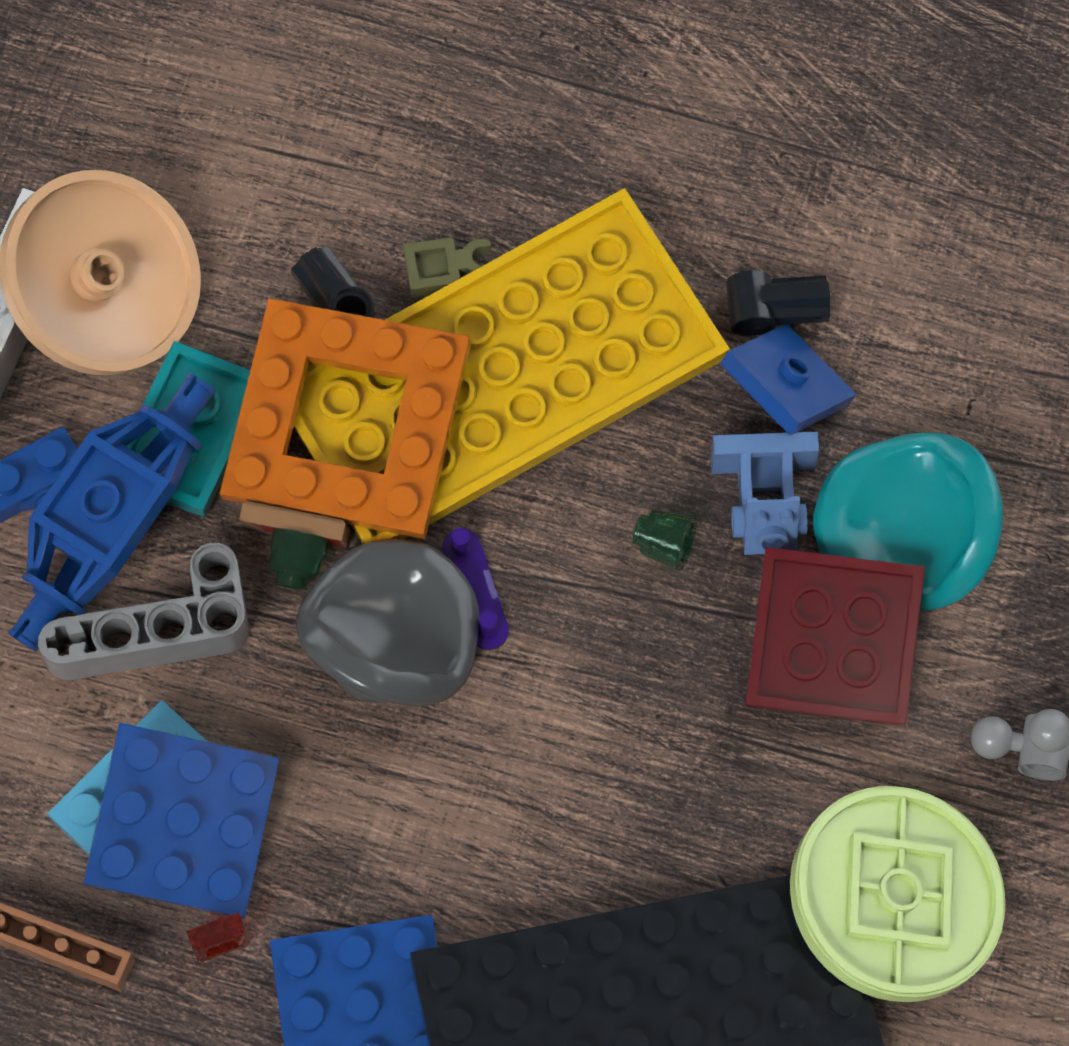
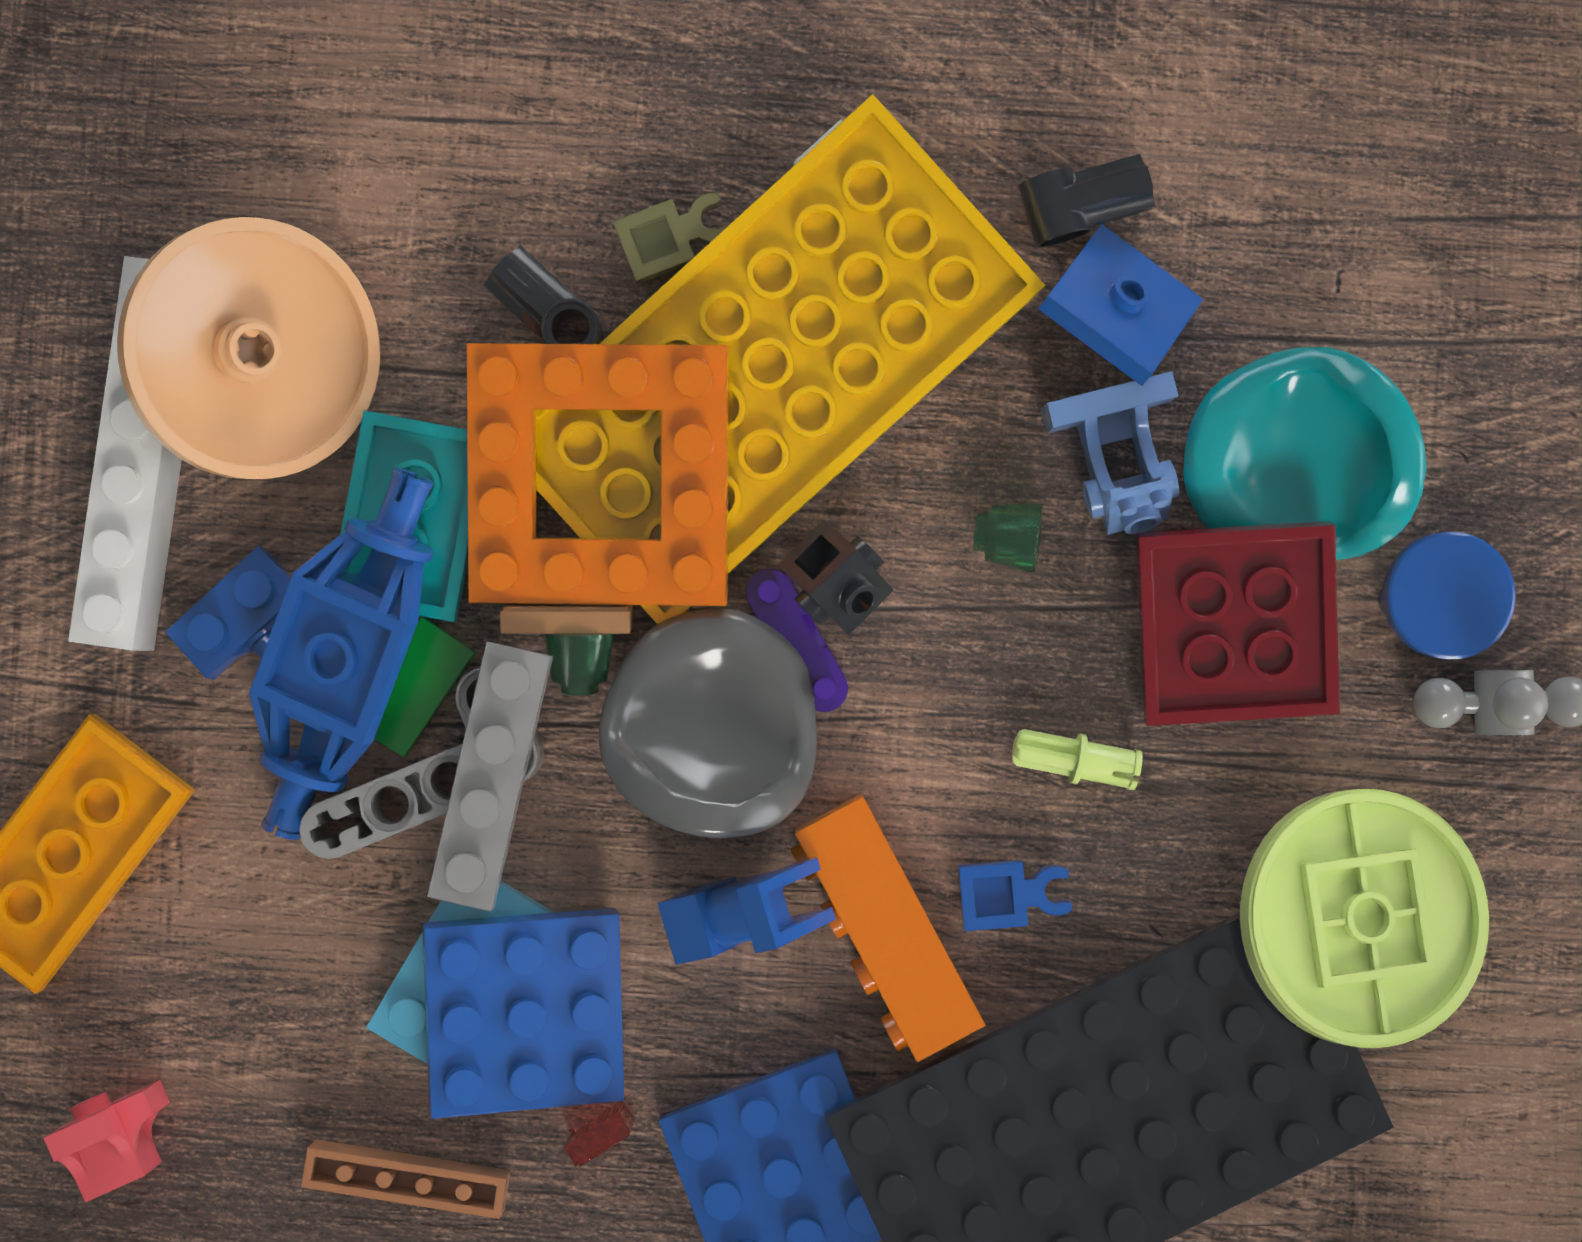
camera: 10 degrees left, 20 degrees up
none -> green tile [374,617,477,758]
none -> light grey plate [427,642,553,912]
none -> blue piece [657,857,836,965]
none -> black brick [778,519,894,635]
none -> orange brick [790,793,986,1062]
none -> blue plate [957,860,1072,931]
none -> yellowish green axle [1012,729,1143,791]
none -> blue tile [1379,532,1515,659]

